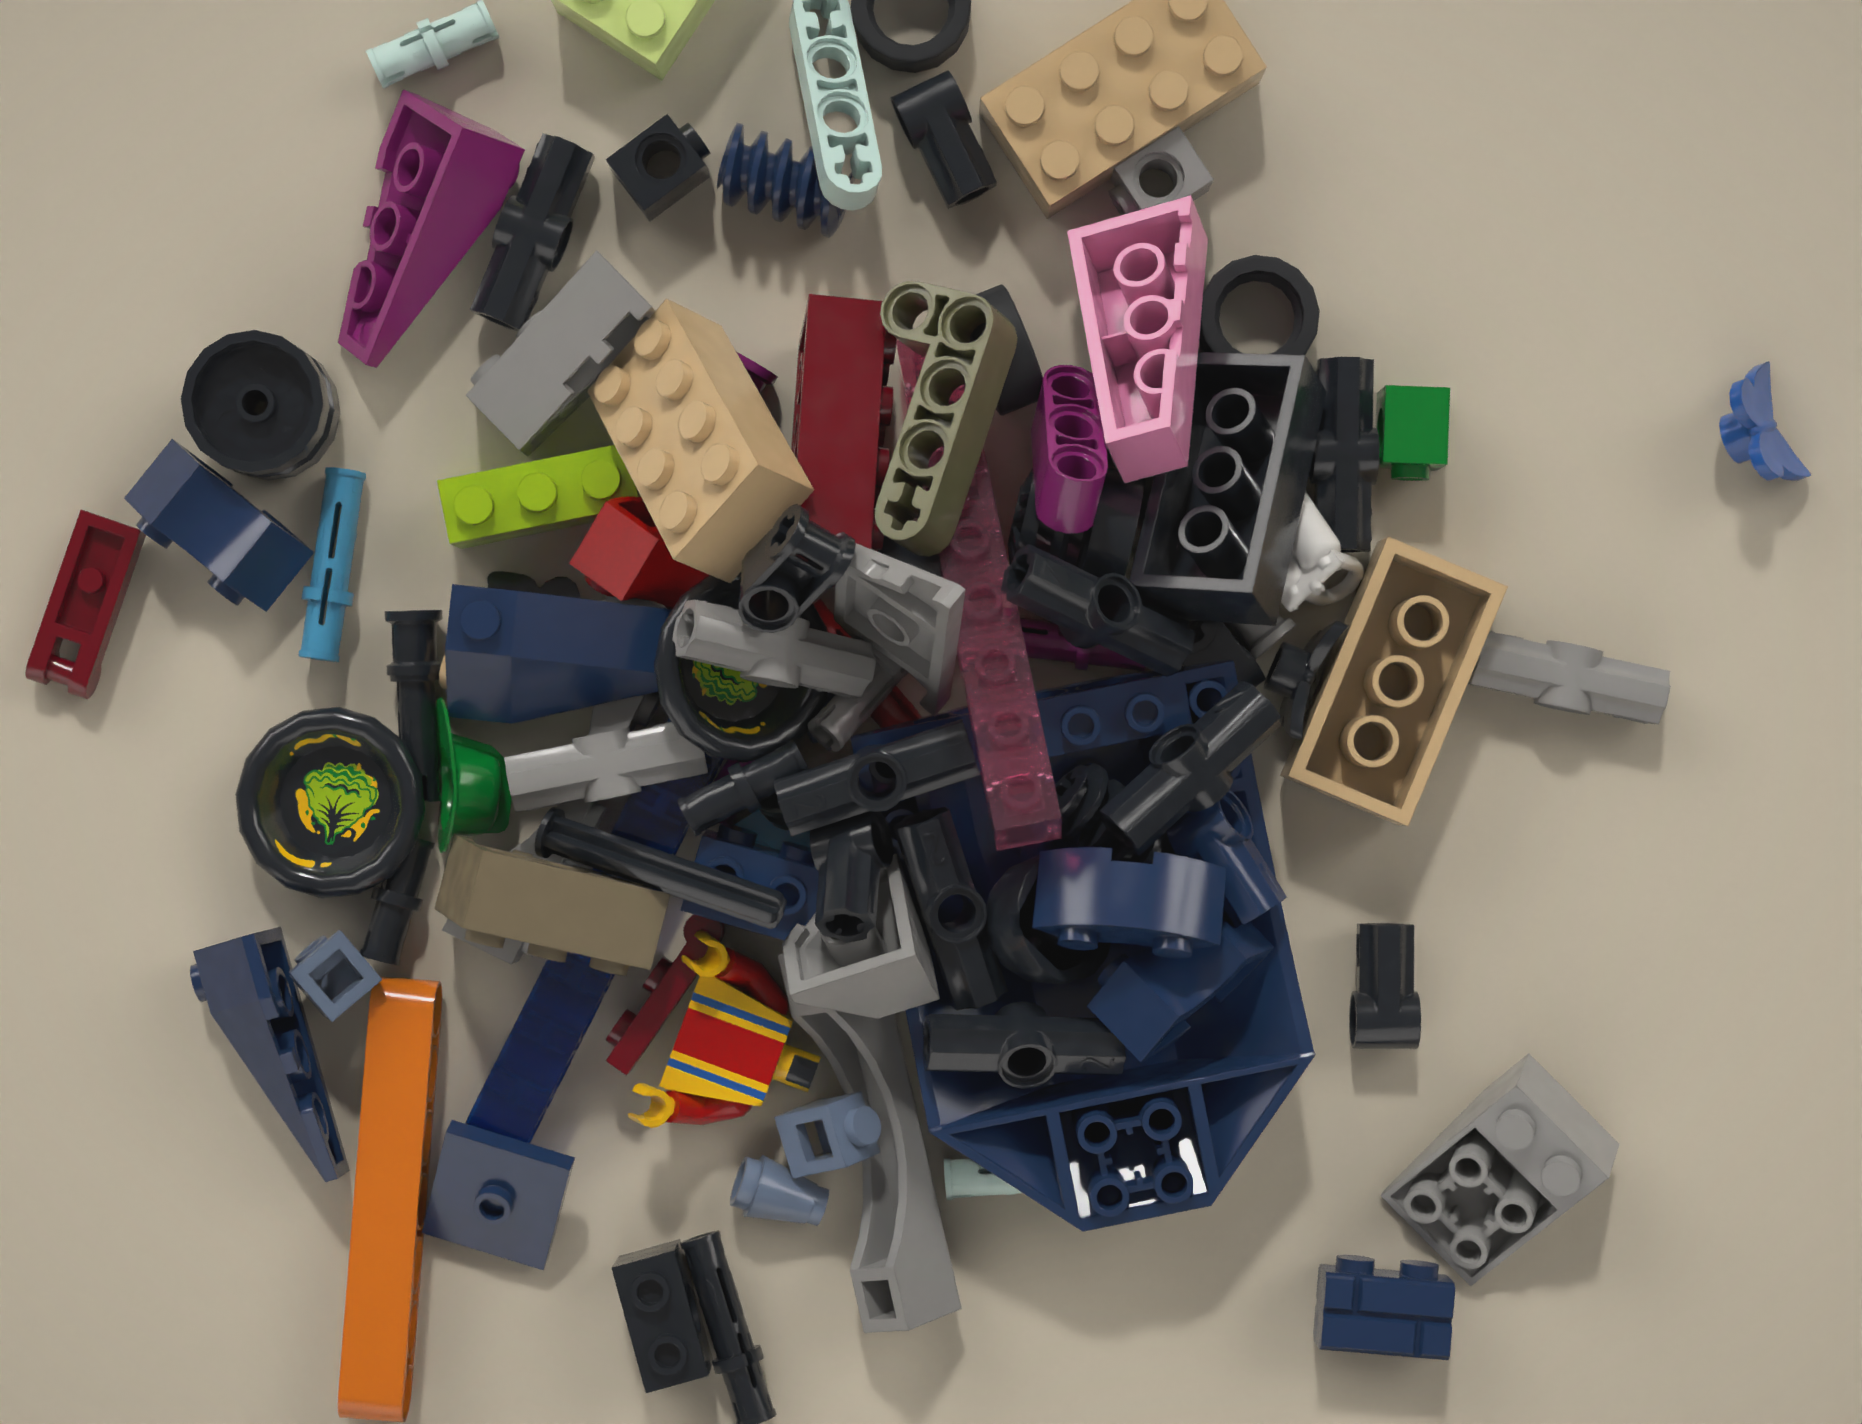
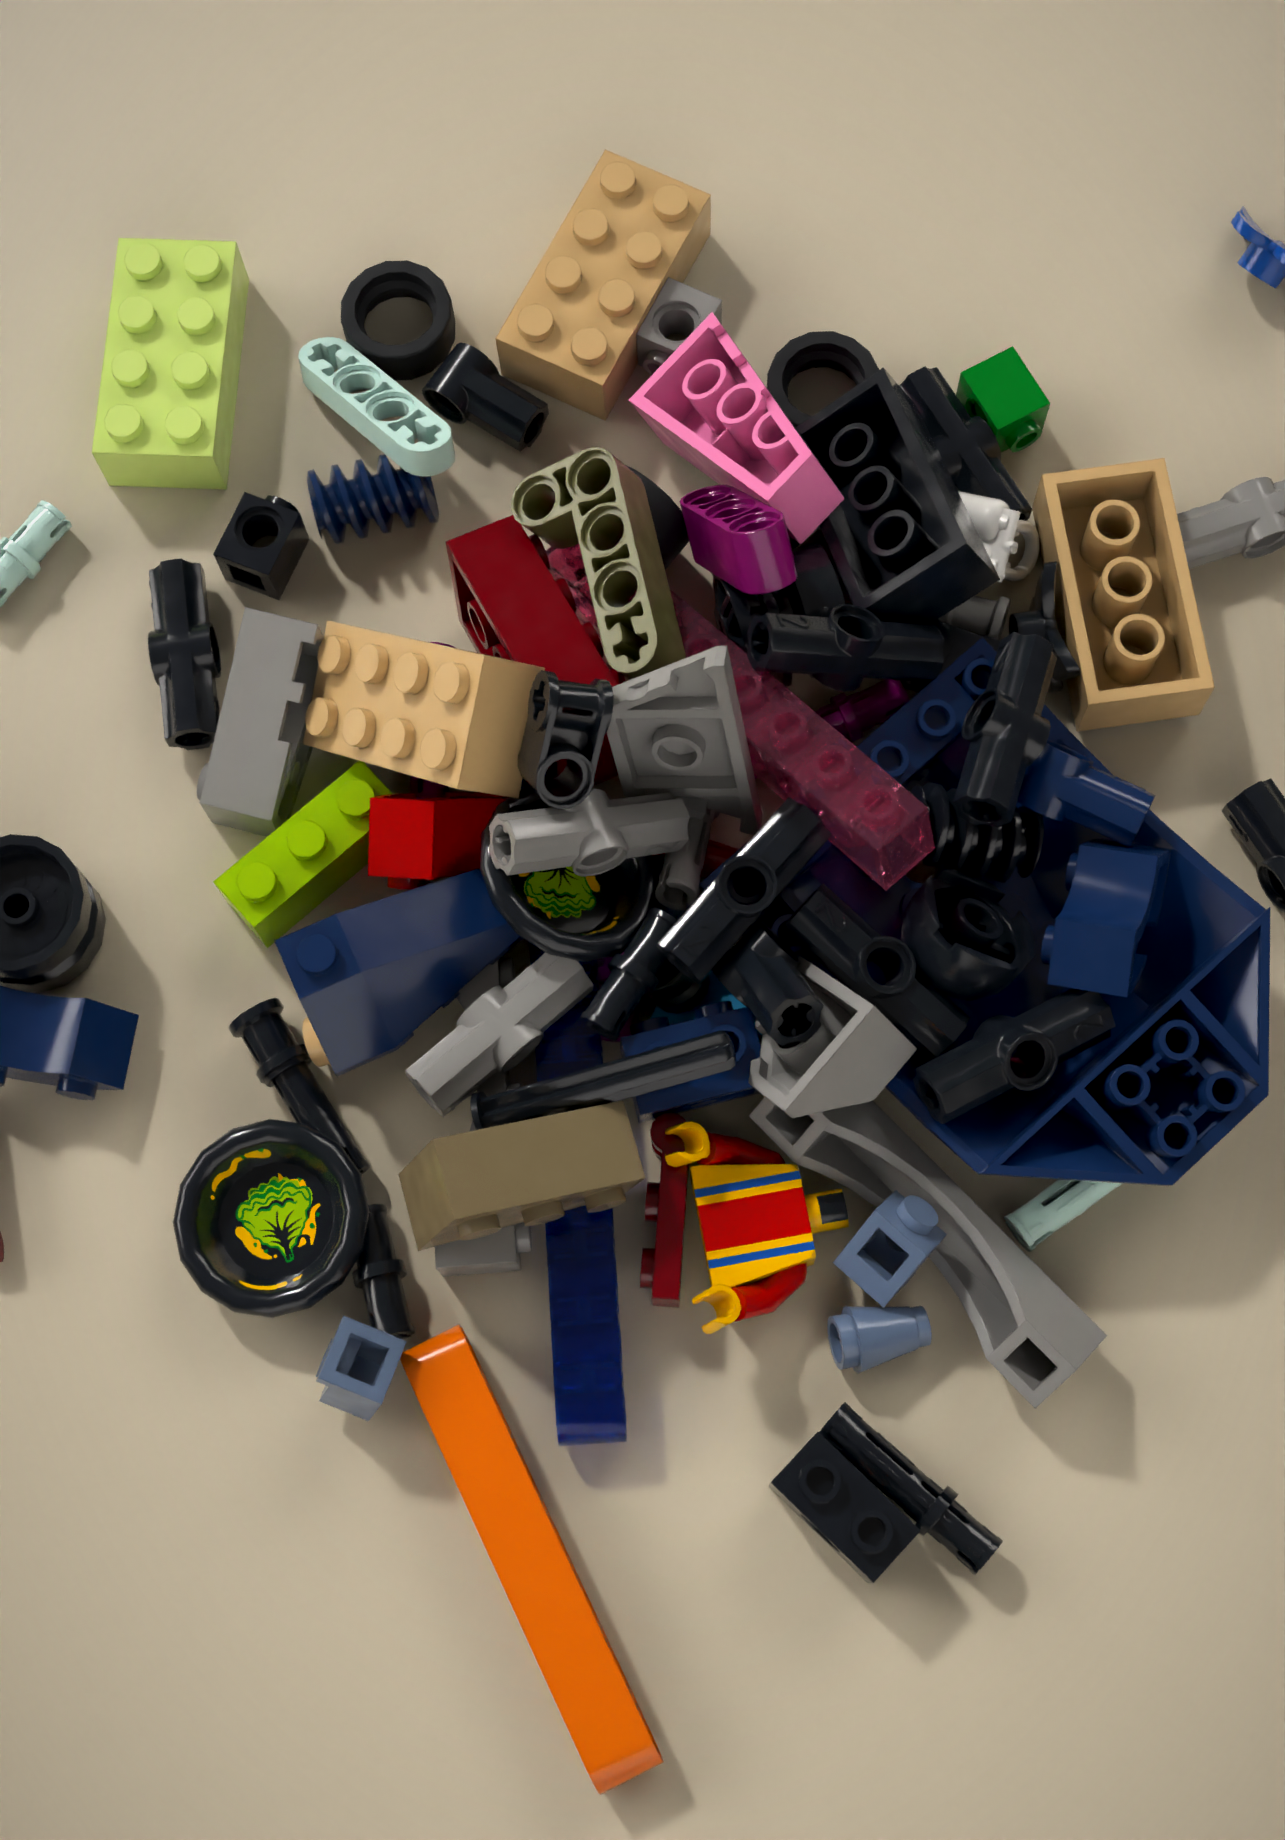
camera: 25 degrees left, 15 degrees down
dark blue wedge [190,927,350,1182] -> none
dark azure pin [298,467,366,662] -> none
magenta wedge [338,89,525,368] -> none
dark blue plate [422,1120,575,1271] -> none
green piece [436,698,512,853] -> none
dark blue brick [1032,847,1227,959] -> none

